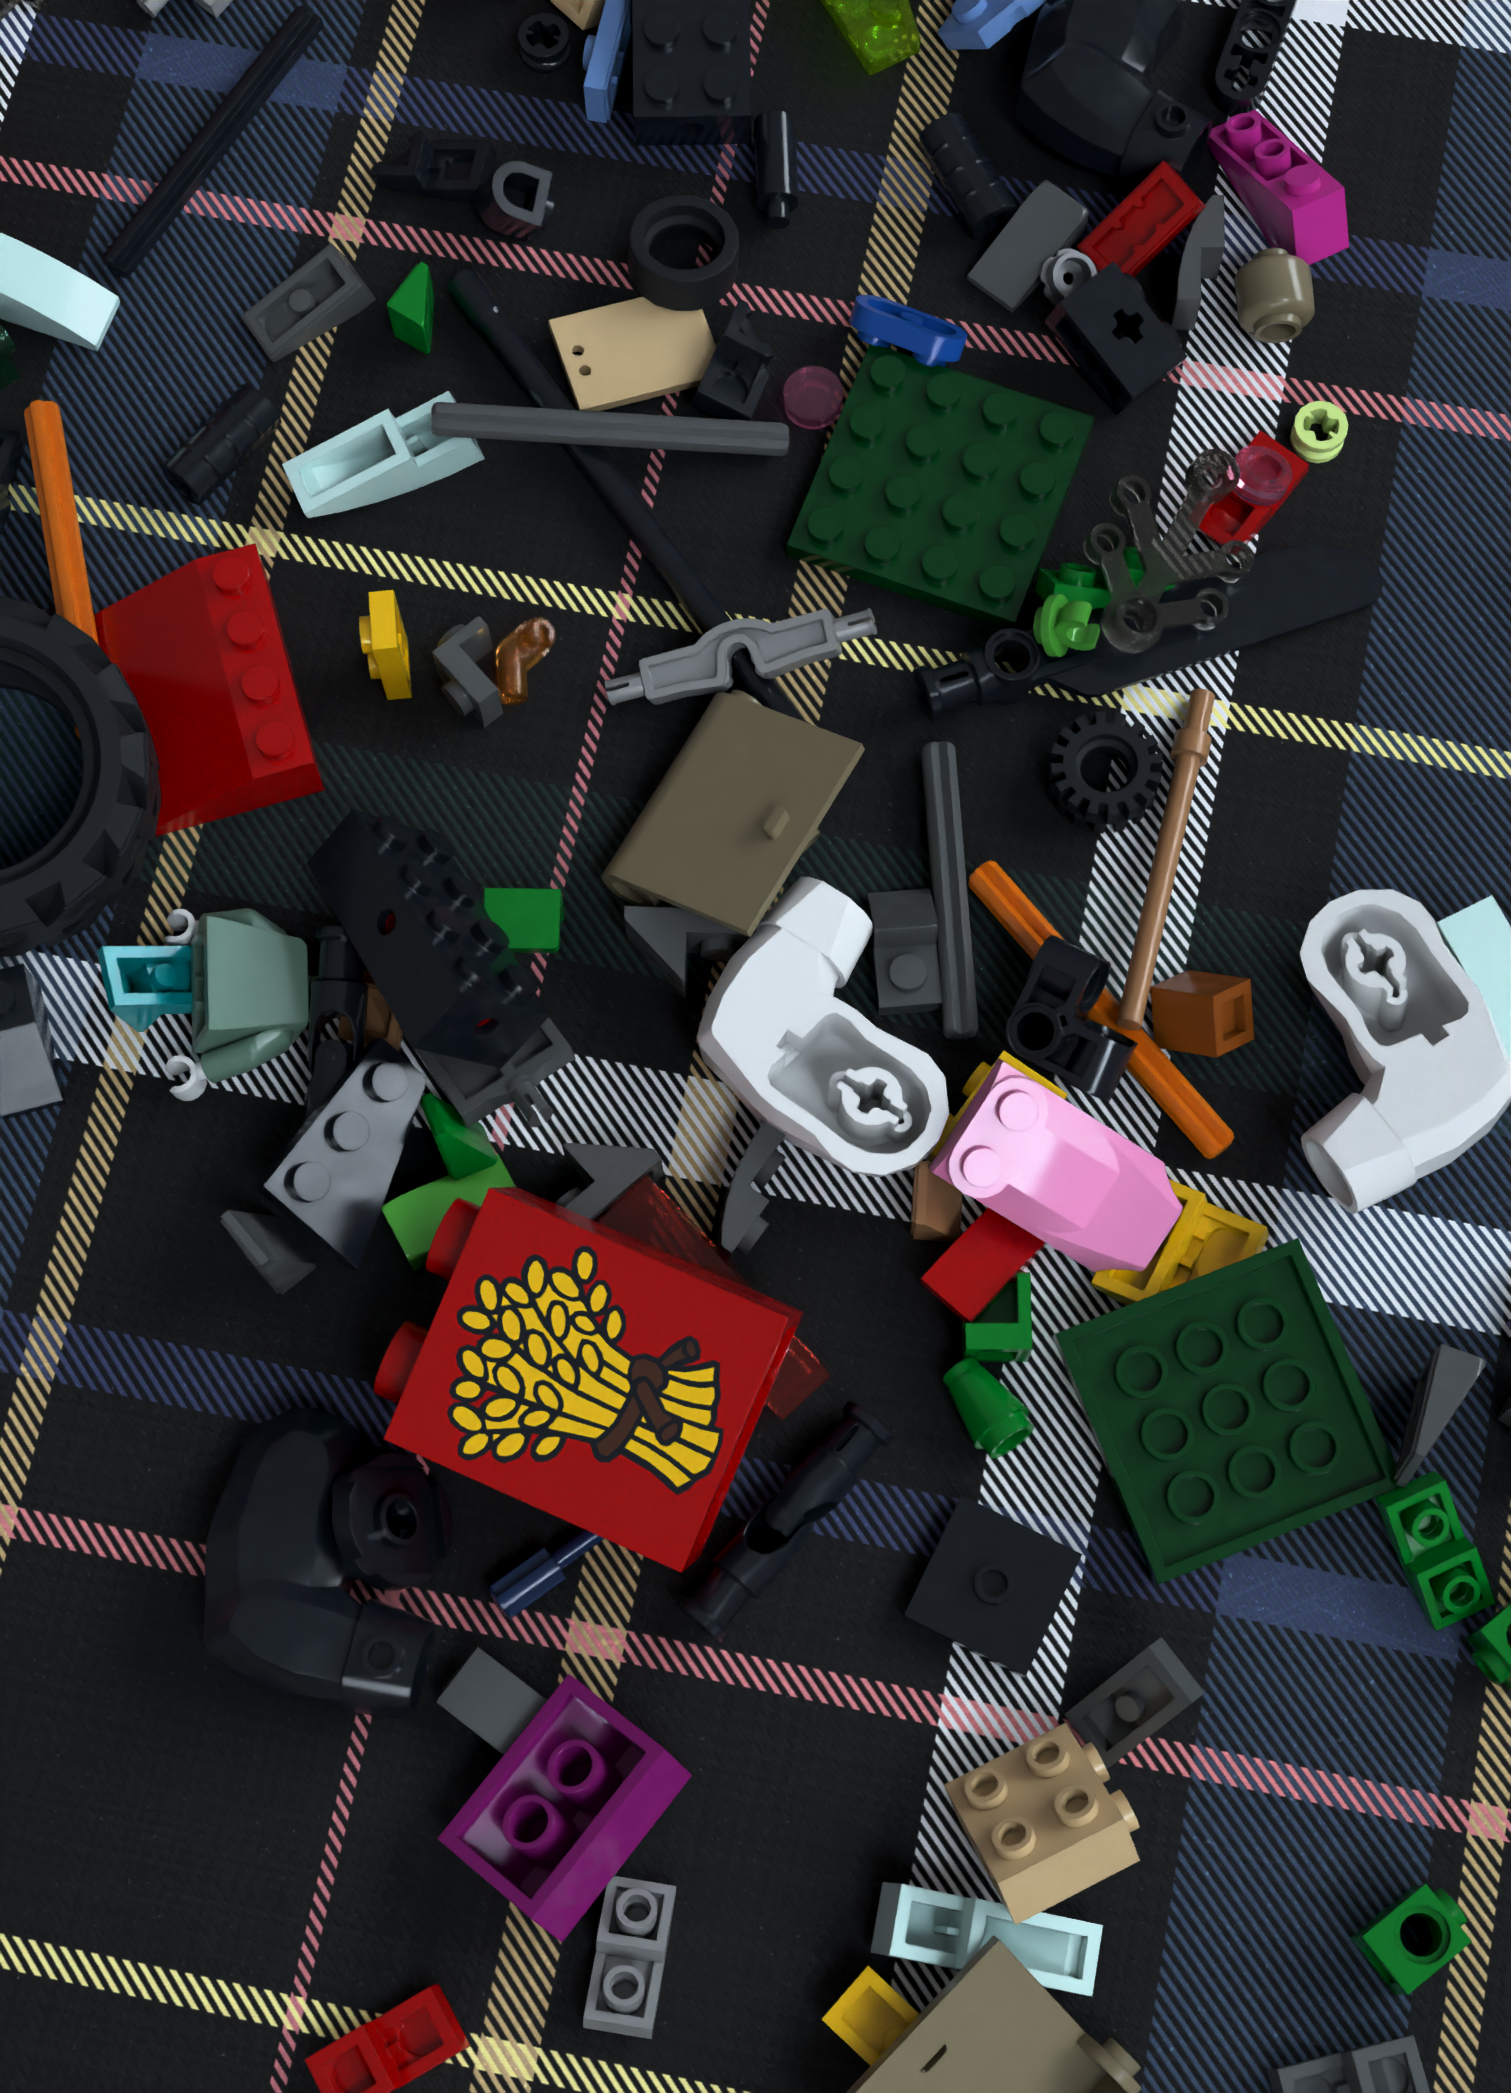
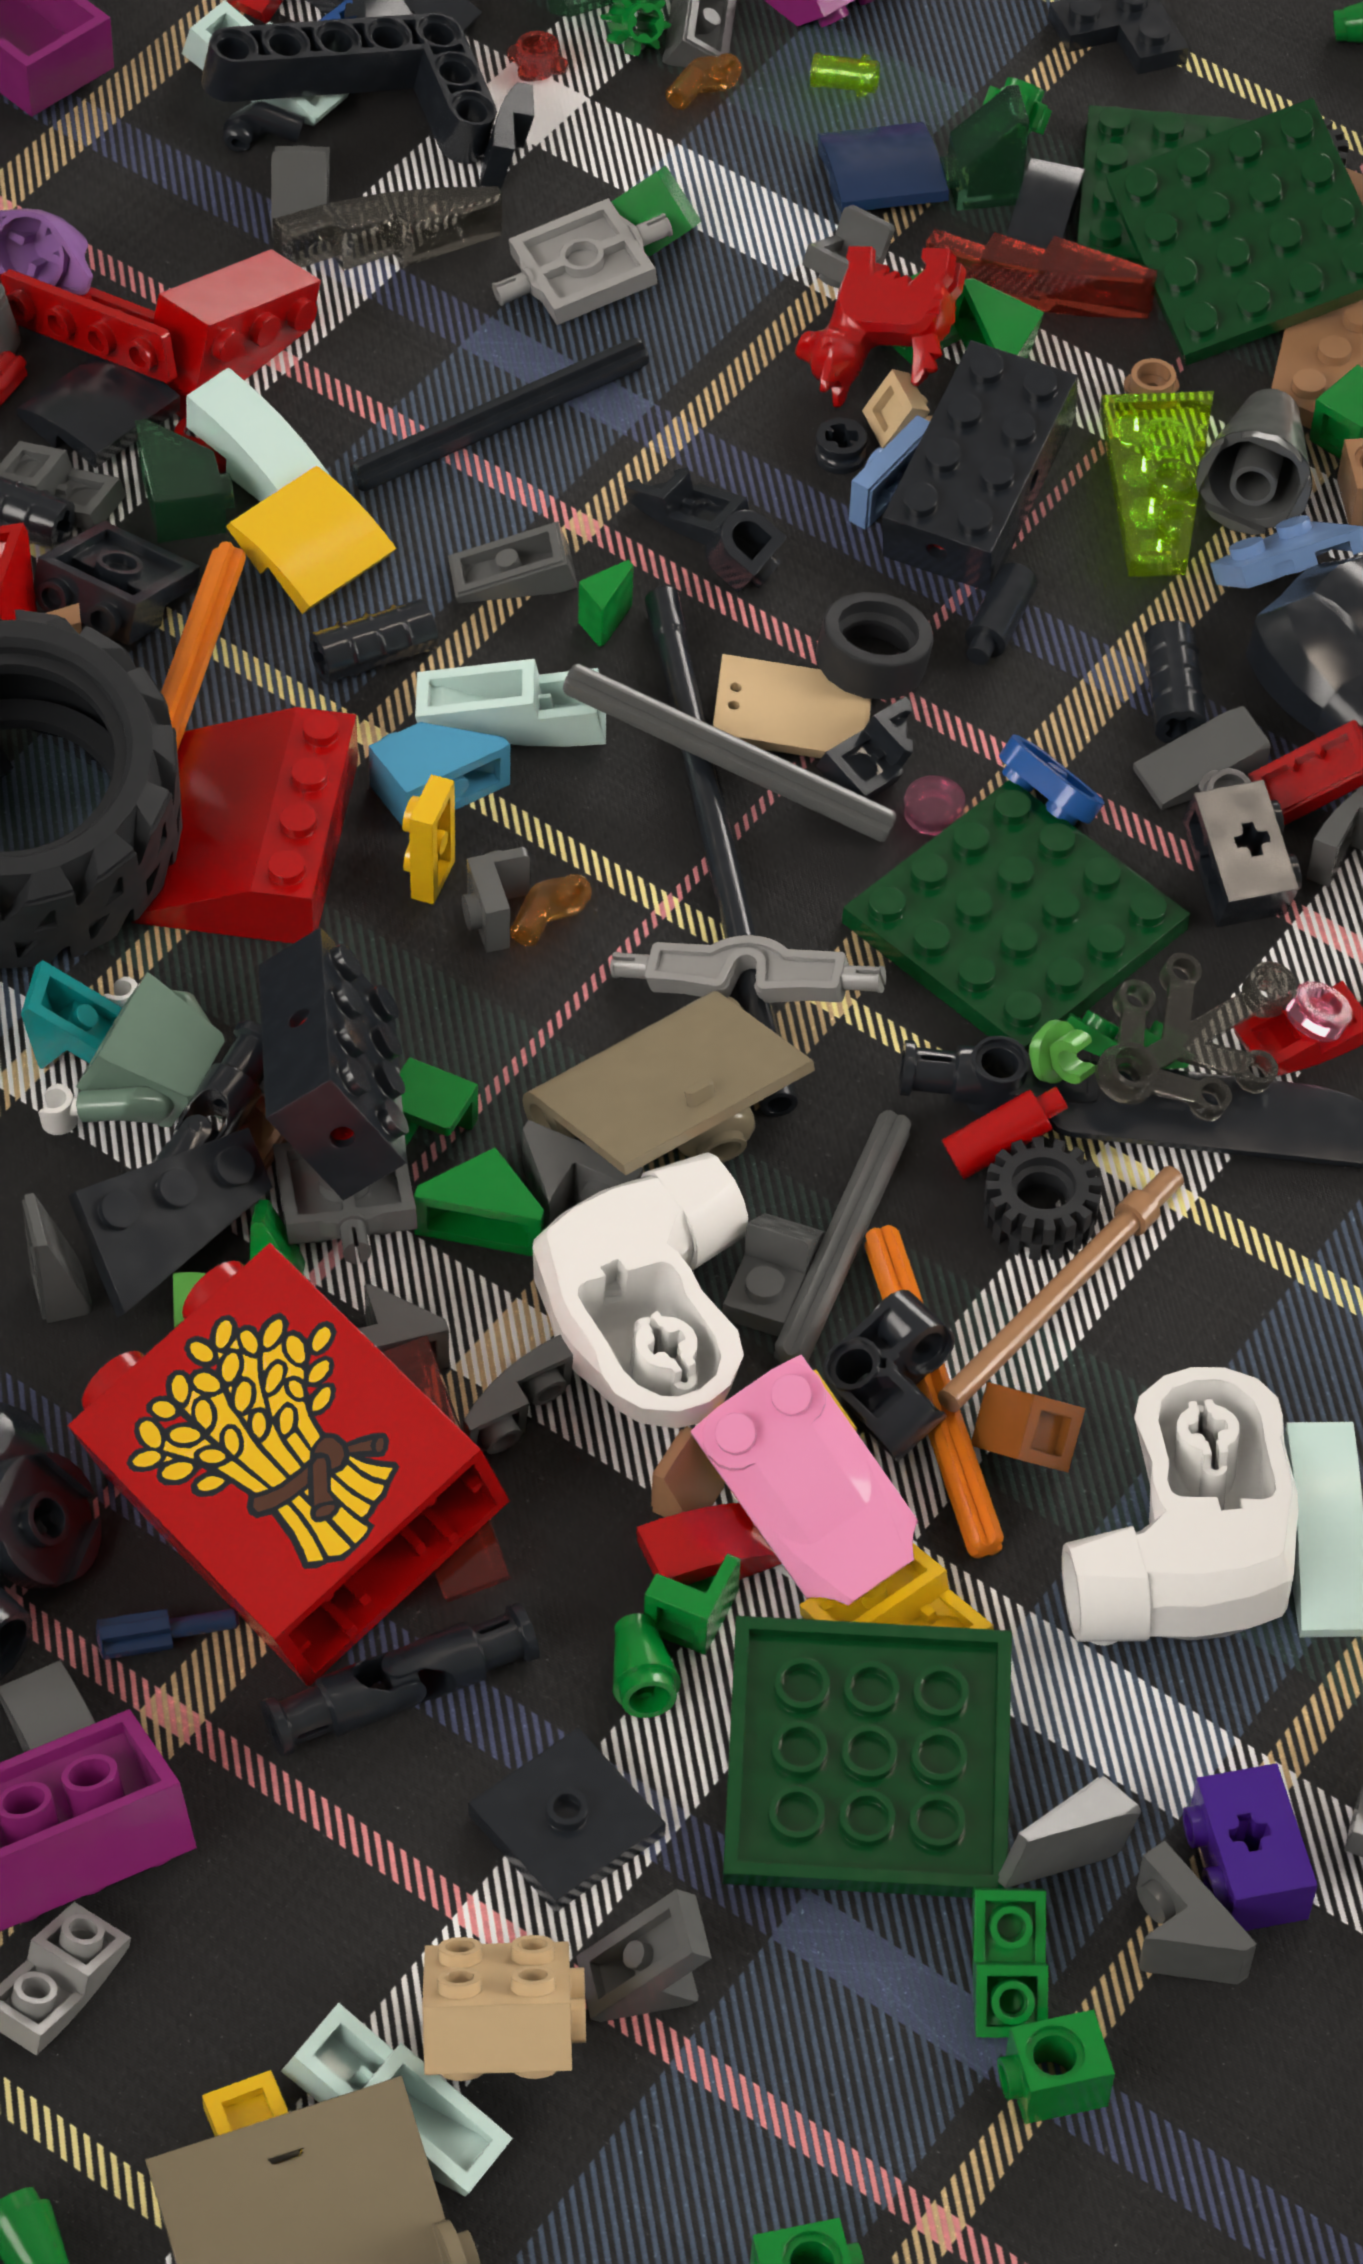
camera: 20 degrees right, 20 degrees down
none -> yellow slope [226,465,397,614]
none -> dark azure slope [369,722,510,826]
none -> green slope [414,1147,544,1257]
none -> red cylinder [941,1086,1068,1180]

